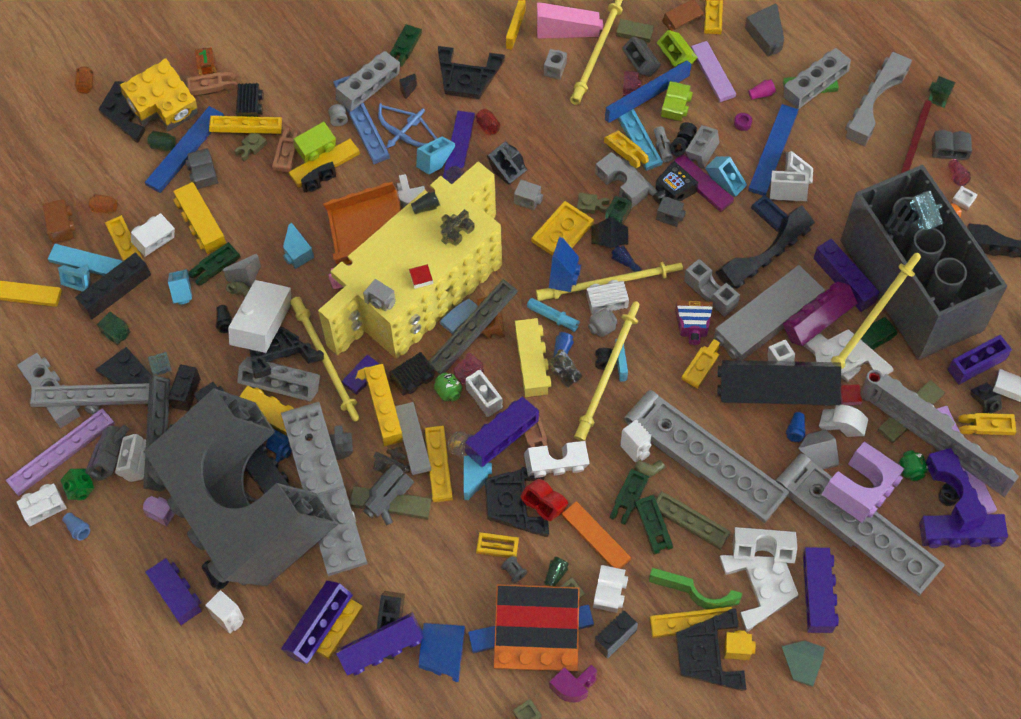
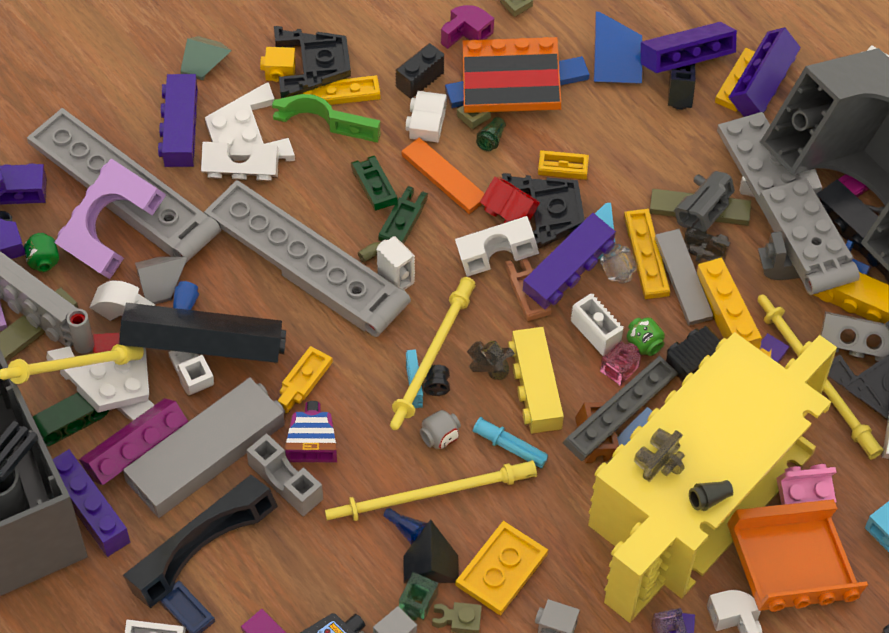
camera: 175 degrees right, 5 degrees down
light grey brick [363,279,396,311] -> none
red tile [409,264,433,289] -> none
dark grey bush [501,556,528,583] -> none
blue slope [549,237,581,292] -> none
blue cone [553,332,574,362] -> none
white brick [586,280,629,315] -> none
dark grey brick [656,196,686,227] -> none
olive tile [656,491,731,550] -> none

